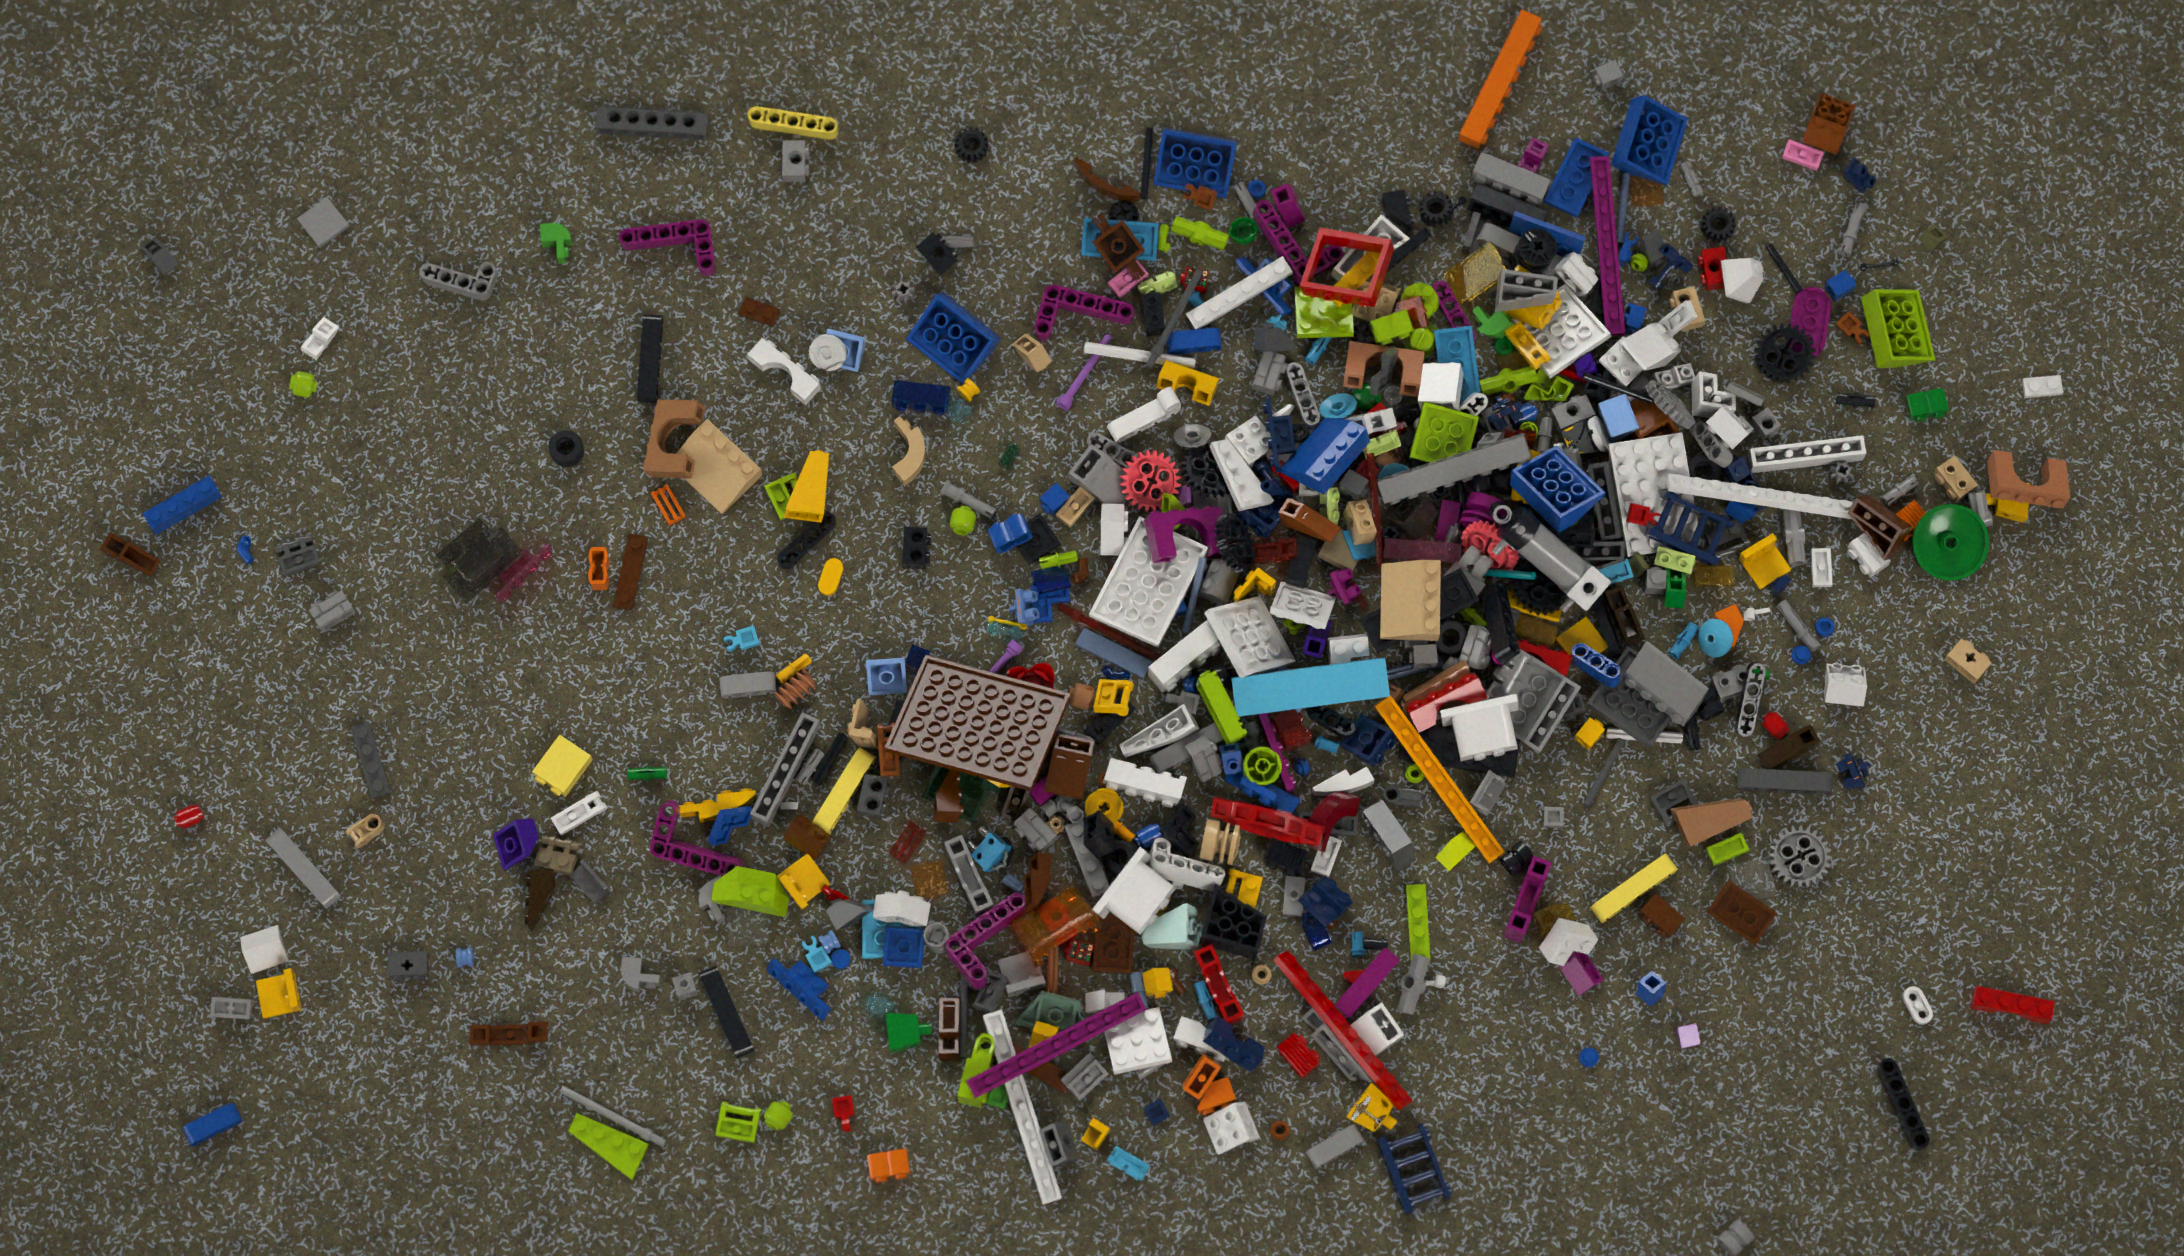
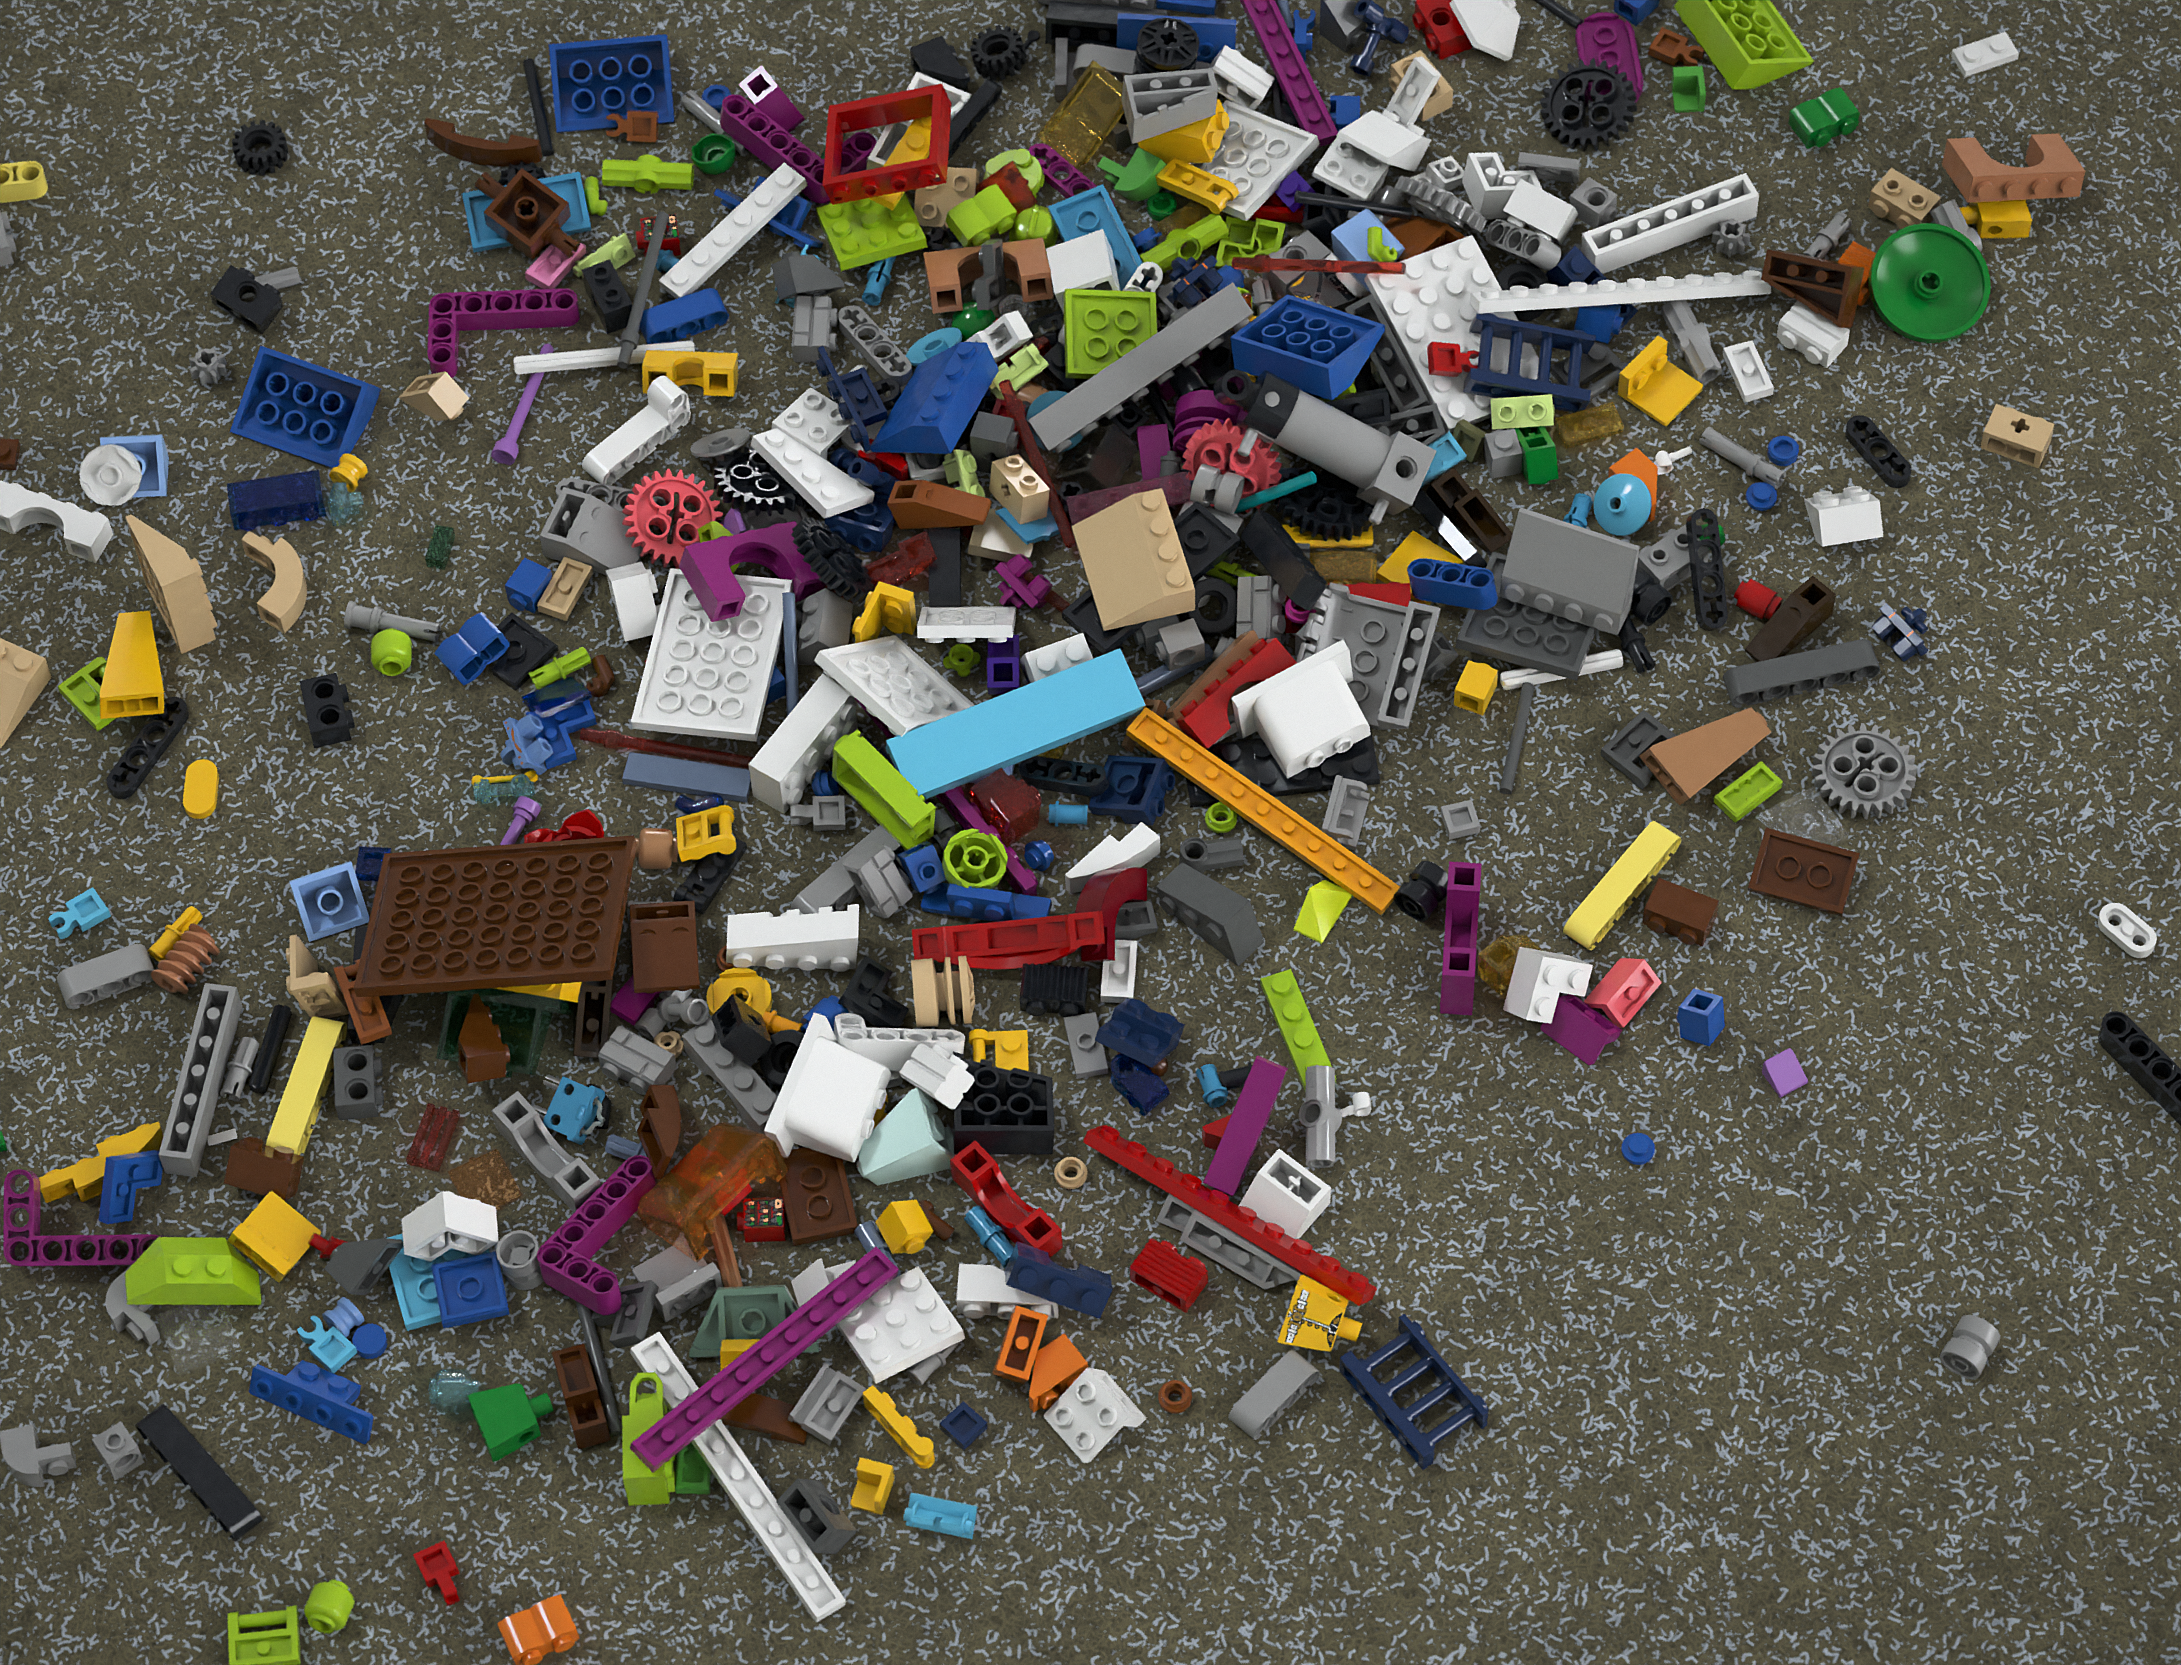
camera: 15 degrees left, 15 degrees down
white wedge [1119,704,1199,757] -> none
lime plate [1630,254,1648,272] -> none
dark blue plate [1770,575,1791,597] -> none
black pin [1836,392,1876,408] -> none
none -> tan slope [125,515,217,654]
none -> yellow plate [862,1385,935,1469]
none -> white brick [899,1043,975,1110]
none -> blue plate [1132,227,1162,253]
none -> clear red bar [1232,255,1406,275]
none -> lime arm [1367,226,1398,266]
none -> coral panel [1584,958,1662,1028]
none -> bright green panel [1671,66,1706,113]
none -> black beam [1845,415,1912,488]

